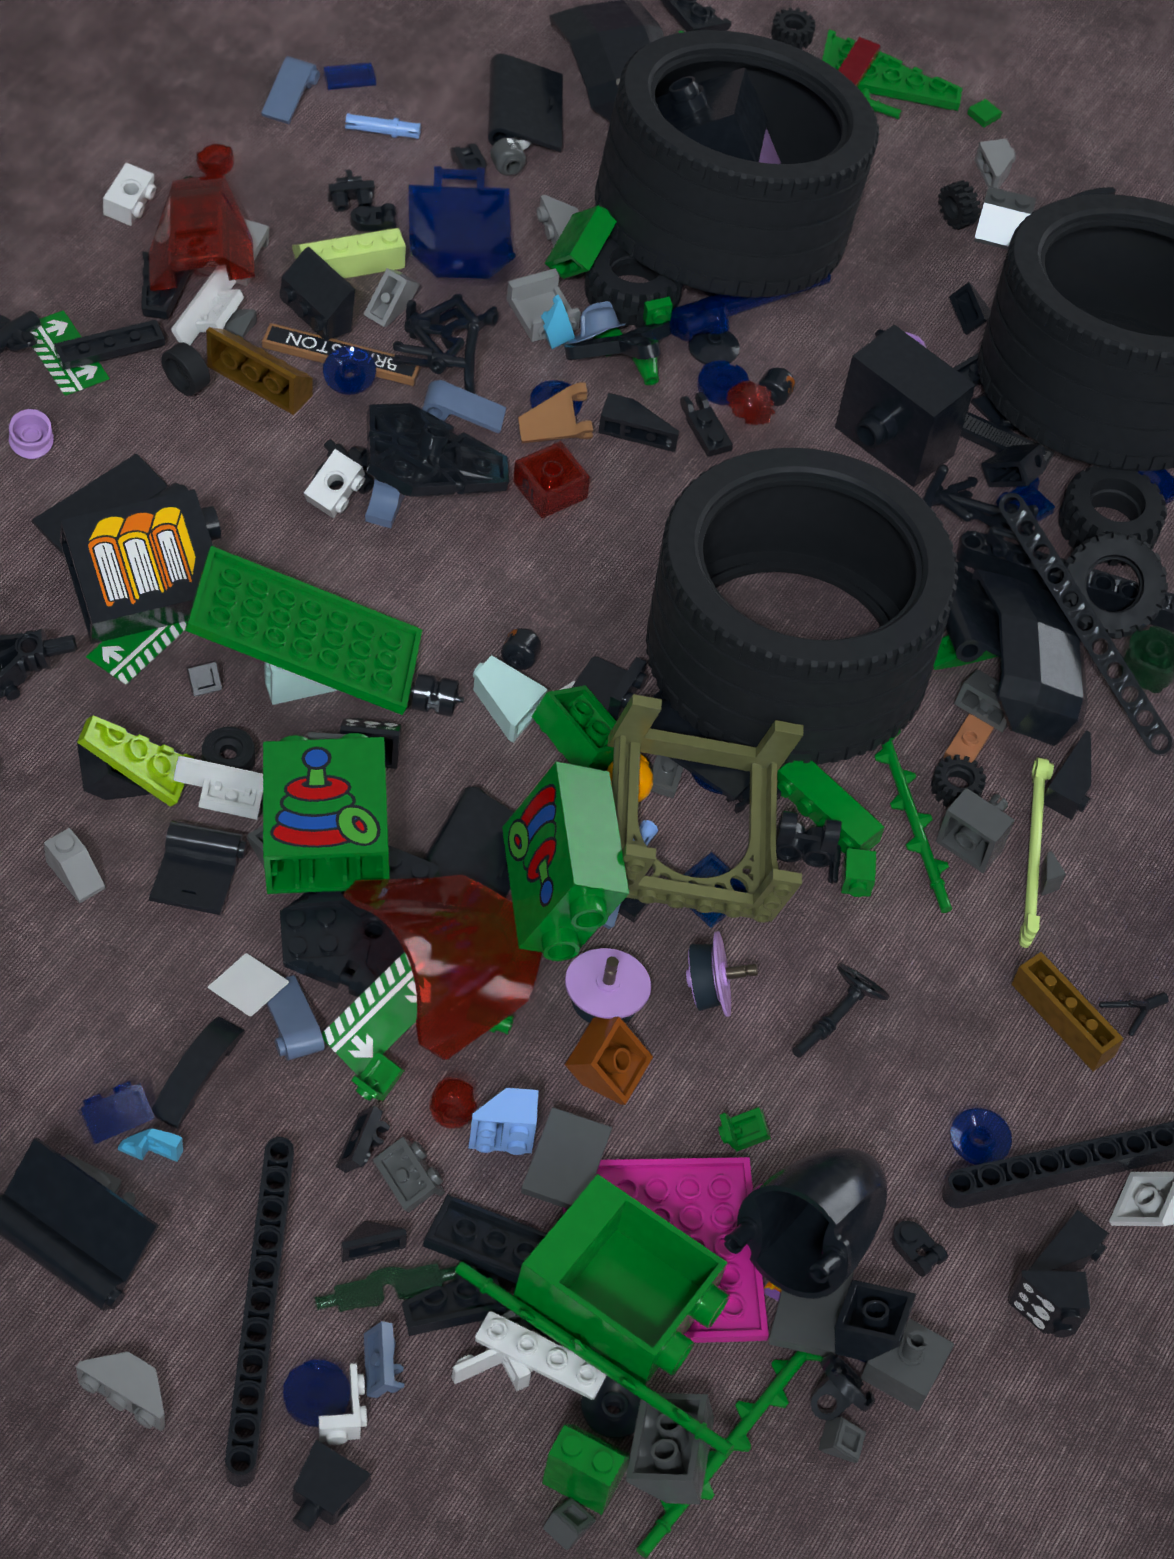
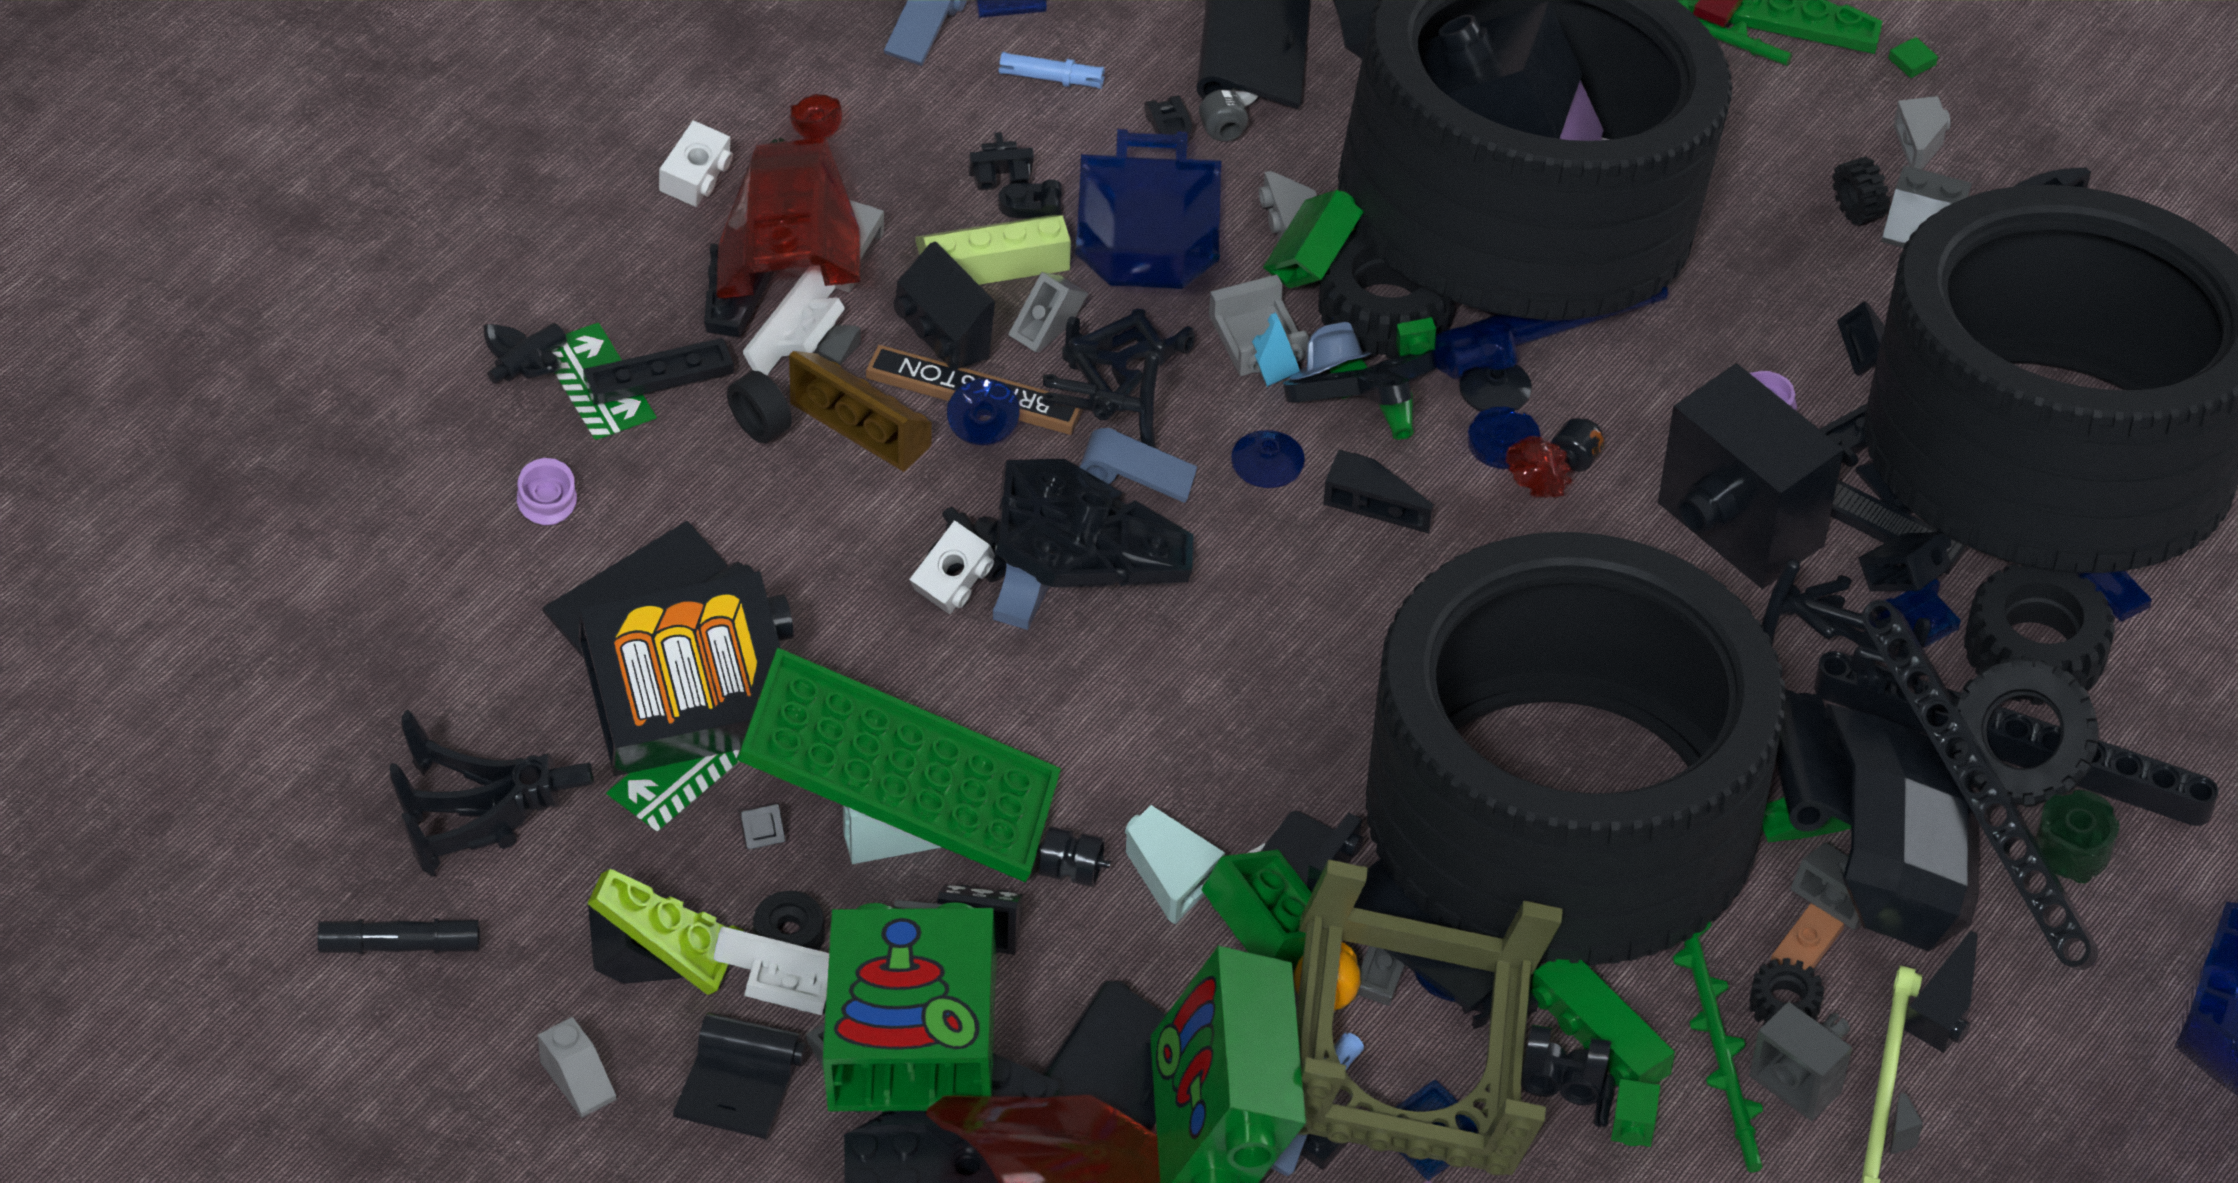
camera: 10 degrees right, 5 degrees down
black head [501,628,541,670] -> none
clear red brick [513,441,590,518] -> none
medium nougat flag [518,382,593,444] -> none
black hinge [680,392,733,457] -> none

